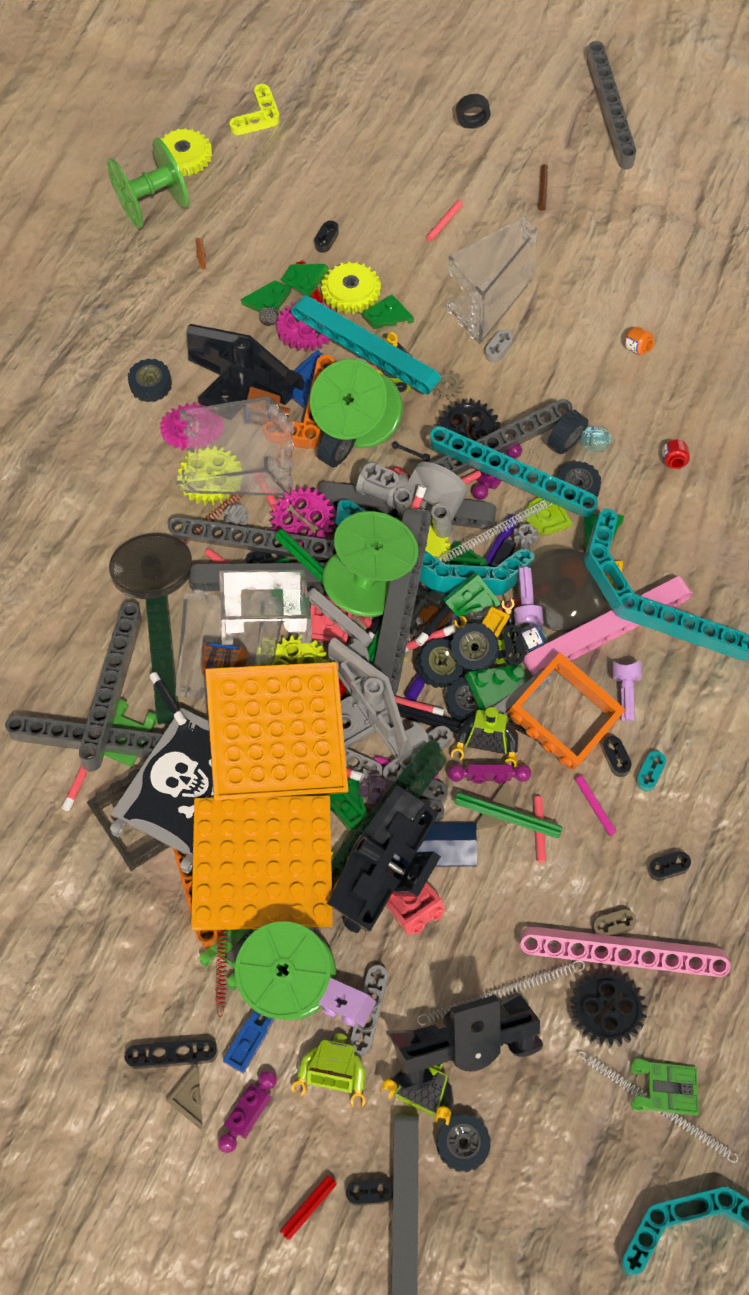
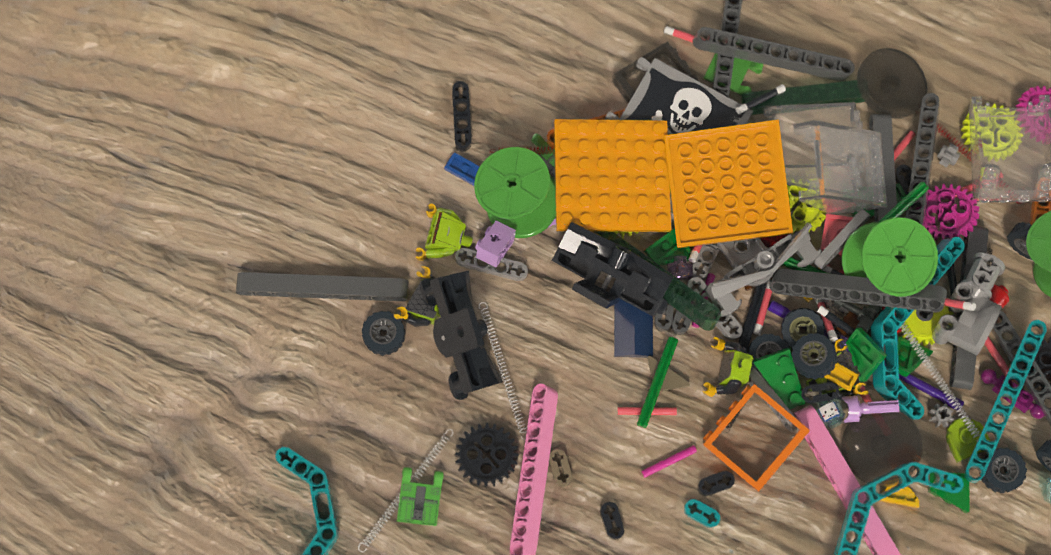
camera: 85 degrees right, 10 degrees up
dark tan tile [166,1065,203,1130] -> none
torso [202,642,249,678] -> none
magenta plate [218,1070,277,1153] -> none
red axle [280,1175,337,1240] -> none
black beam [346,1179,393,1206] -> none
coral plate [386,882,446,936] -> none
black hinge [392,441,430,462] -> none
magenta plate [448,764,531,784] -> none
black beam [491,539,516,567] -> none
lavender piece [613,660,642,722] -> none

